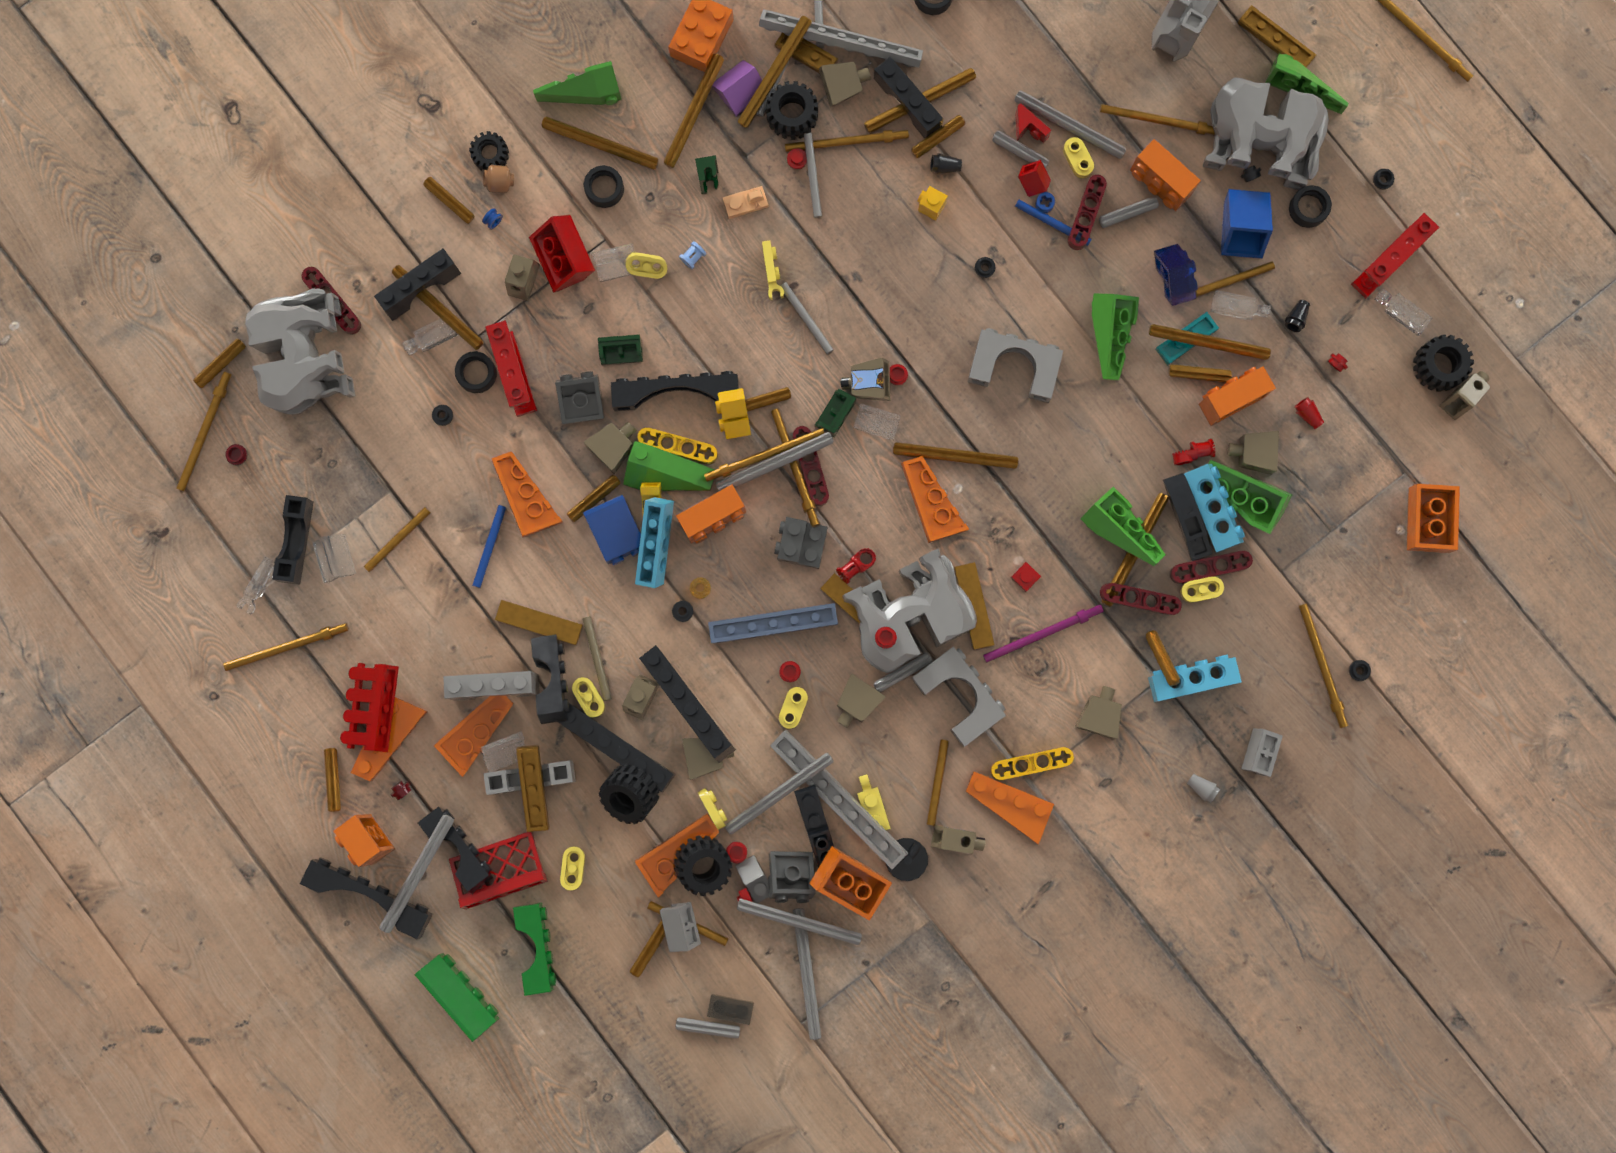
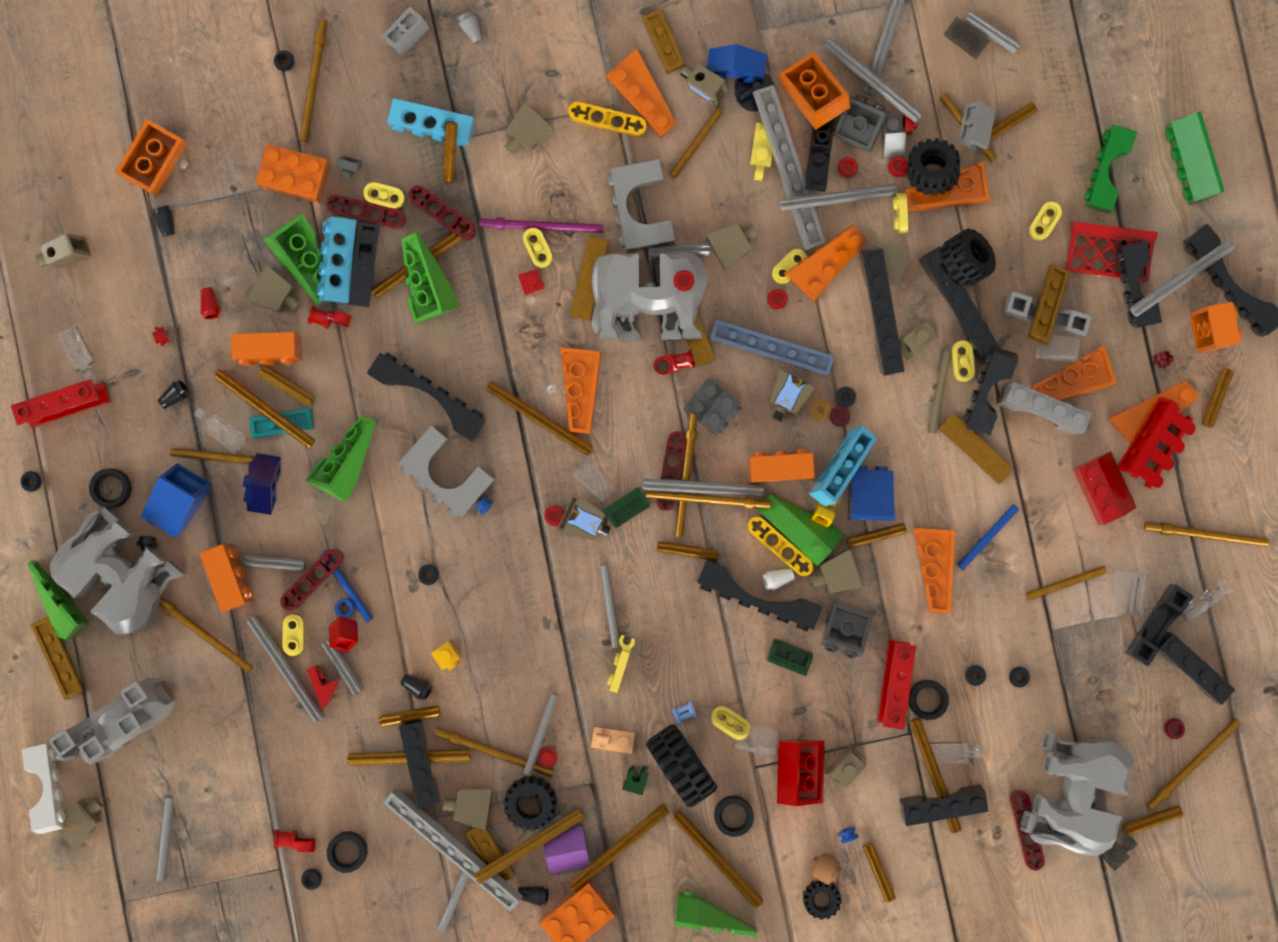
camera: 155 degrees left, 5 degrees up
yellow piece [715,388,751,439] -> none
black tyre [1413,334,1474,392] -> none
none -> black cone [152,205,175,237]
none -> orange brick [256,144,331,203]
none -> dark grey tile [336,156,363,180]
none -> black arch [367,352,486,442]
none -> blue bush [475,495,494,516]
none -> black cone [518,886,549,907]
none -> light yellow plate [523,228,553,268]
none -> pearl gold tile [642,8,686,74]
none -> black tyre [646,724,718,807]
none -> blue brick [707,44,767,83]
none -> white cone [762,568,794,591]
none -> torso [768,370,815,422]
none -> orange wing [784,225,868,301]
none -> dark red plate [829,406,850,427]
none -> red plate [837,157,858,178]
none -> black plate [1009,667,1030,688]
none -> red slope [1073,451,1137,525]
none -> clear smoke plate [1100,835,1137,871]
none -> black arch [1158,632,1236,705]

